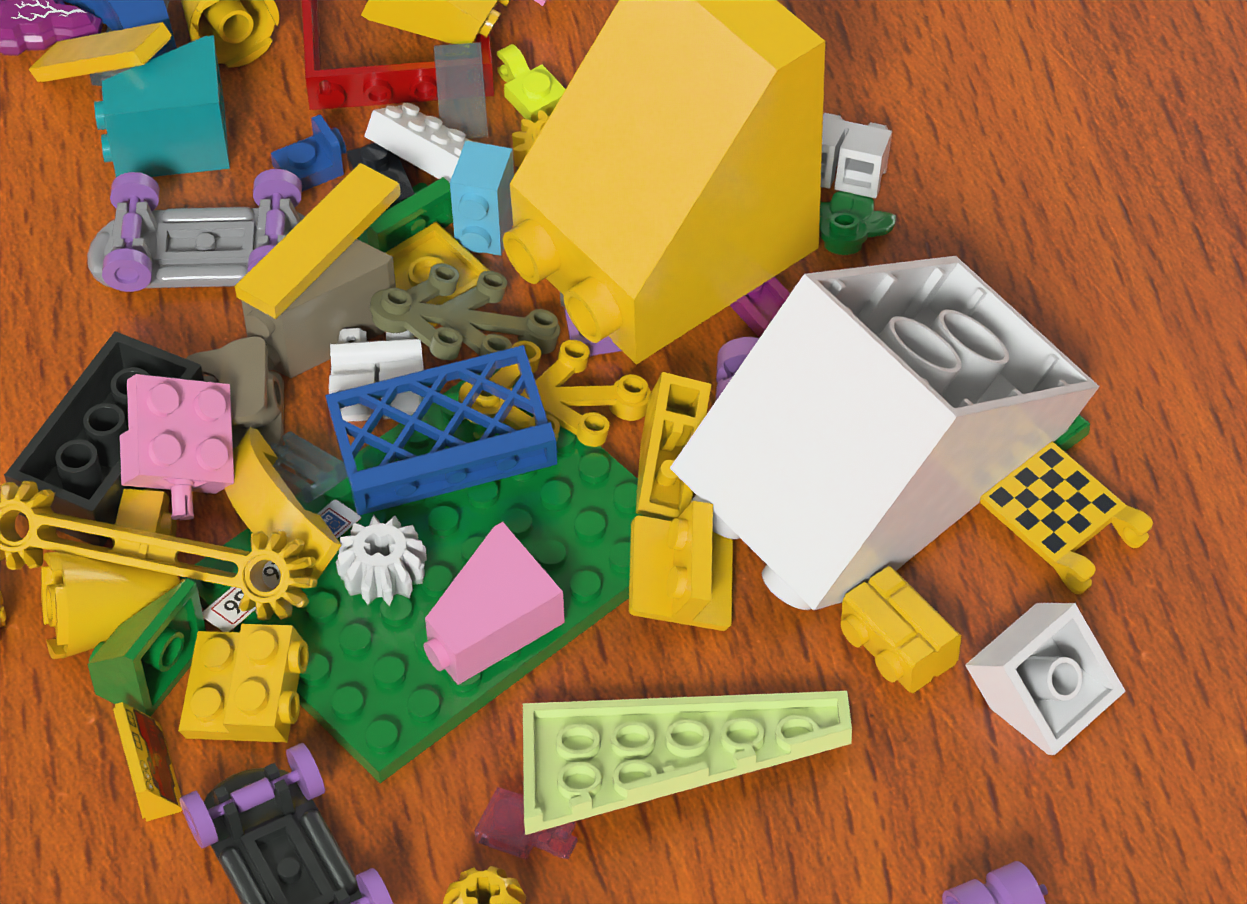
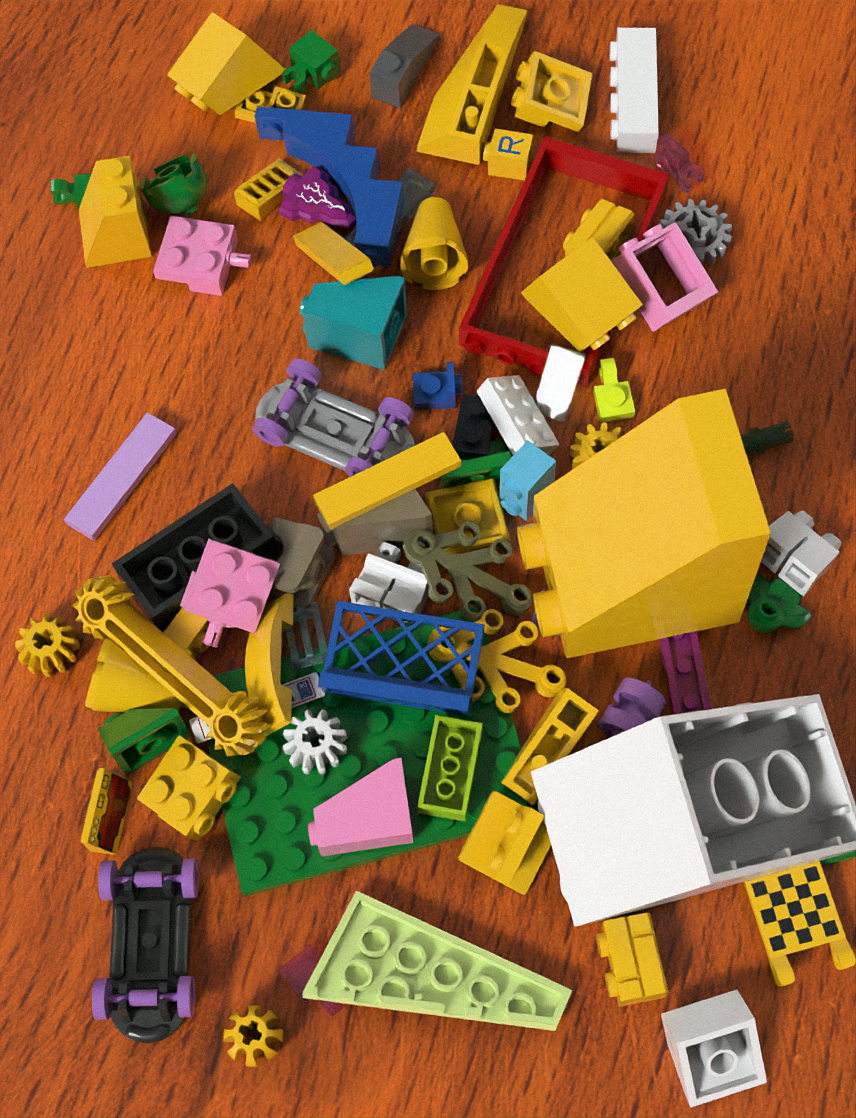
camera: 30 degrees right, 15 degrees up
none -> lime piece [417,715,483,822]

